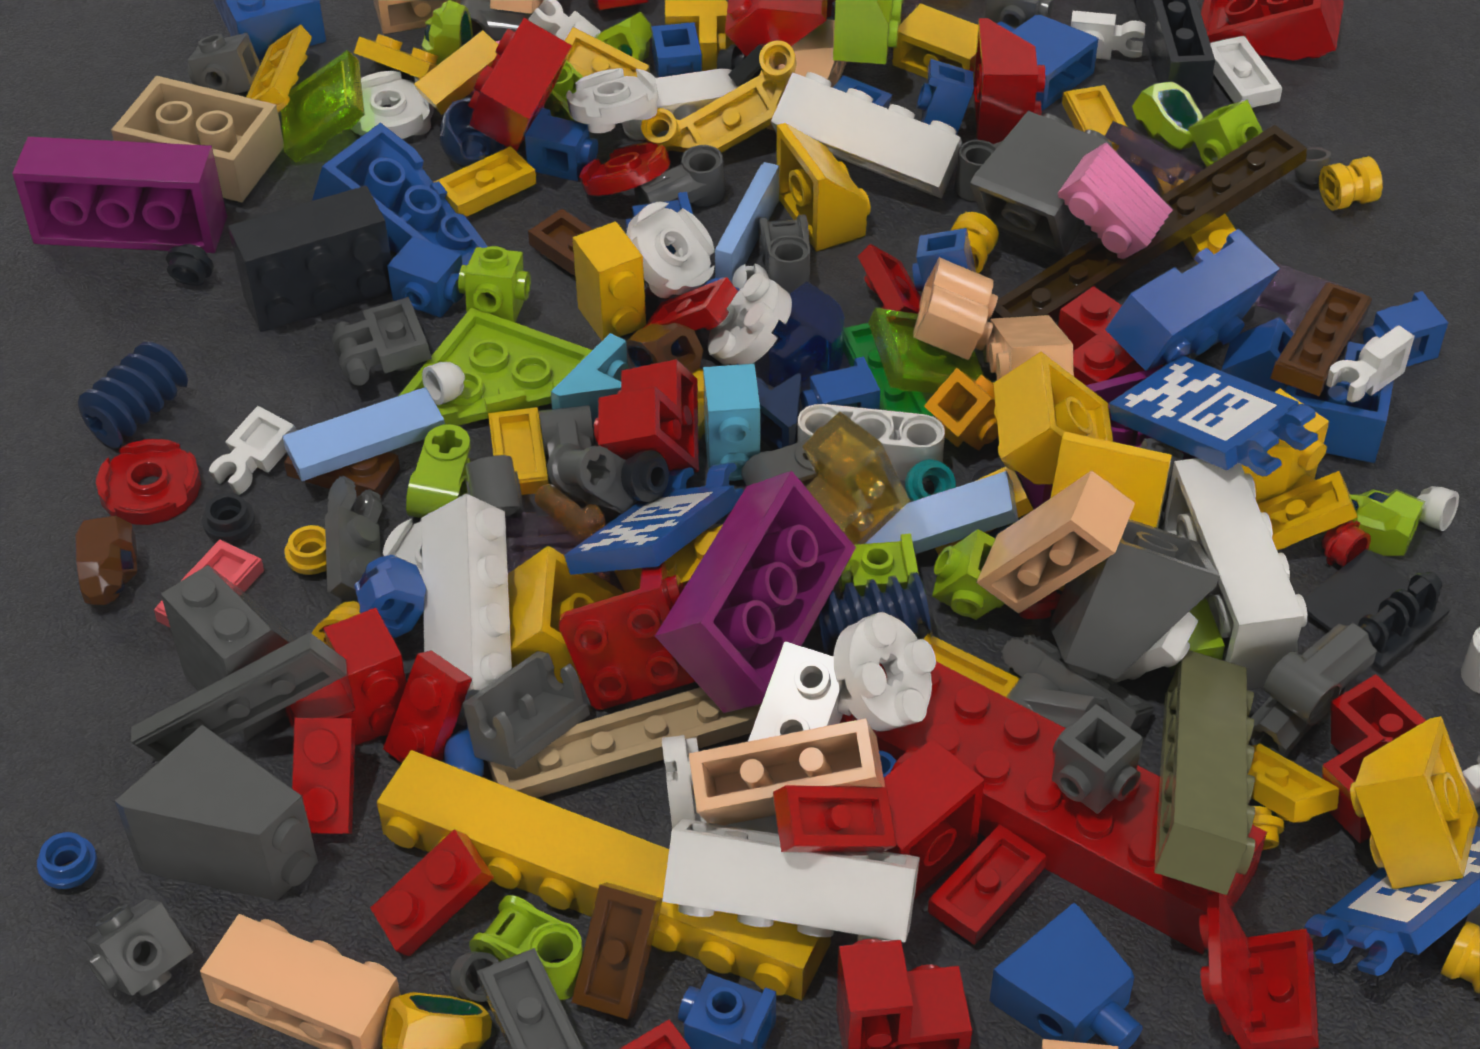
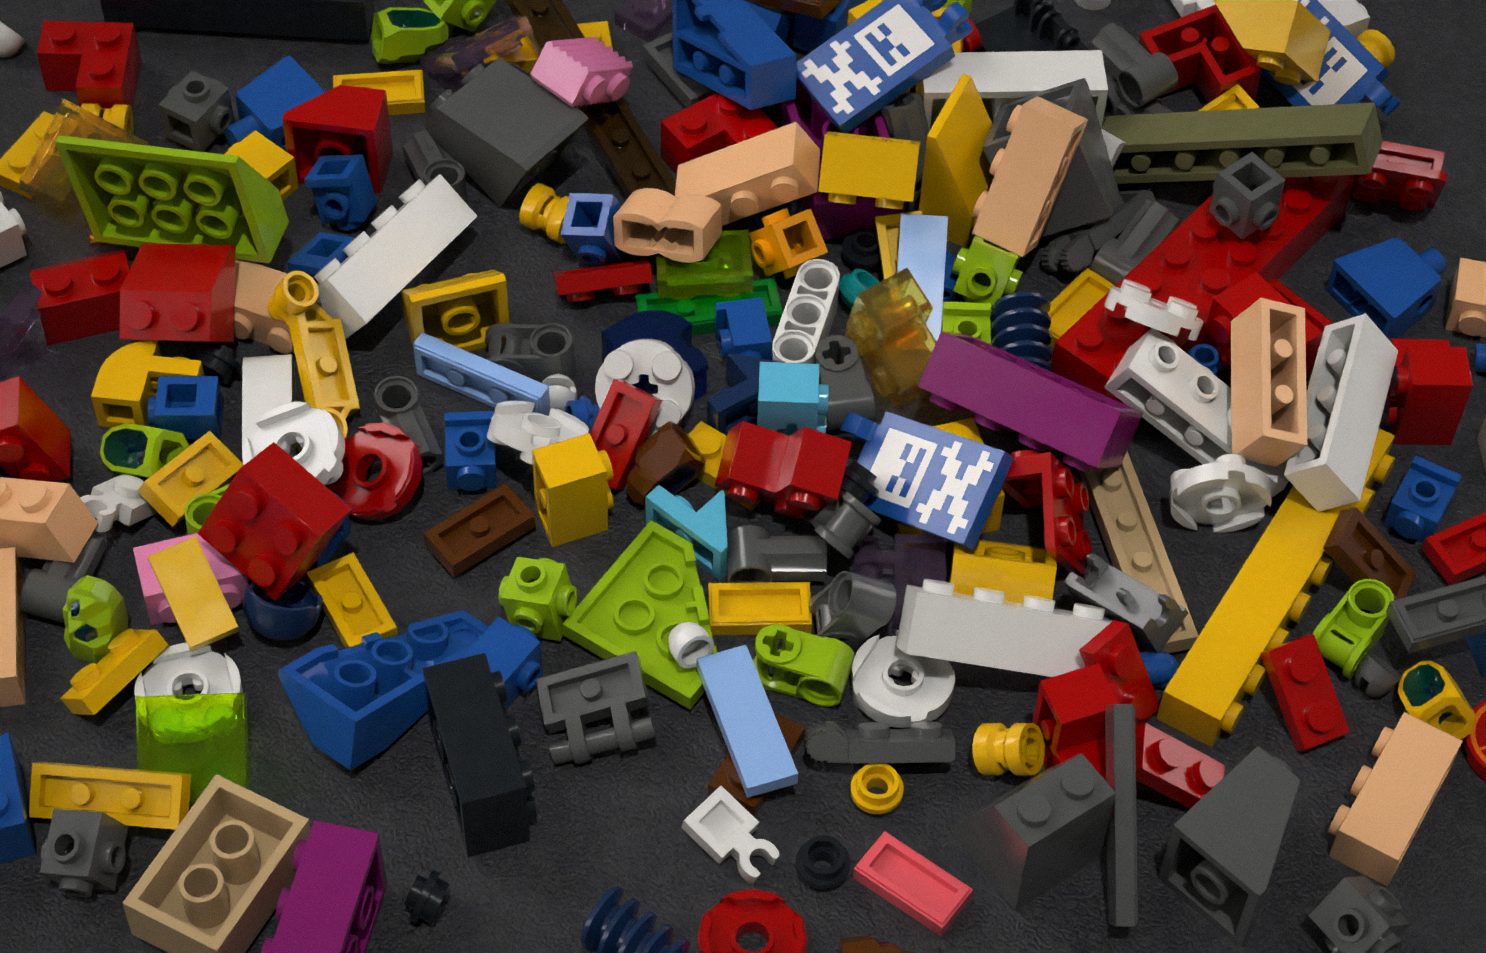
camera: 85 degrees left, 5 degrees up
blue rock [354,555,426,638] -> none
clear orange arm [535,484,605,539] -> none
black tile [728,44,766,86] -> none
red plate [773,785,896,852] -> none
white plate [1071,11,1145,60] -> none

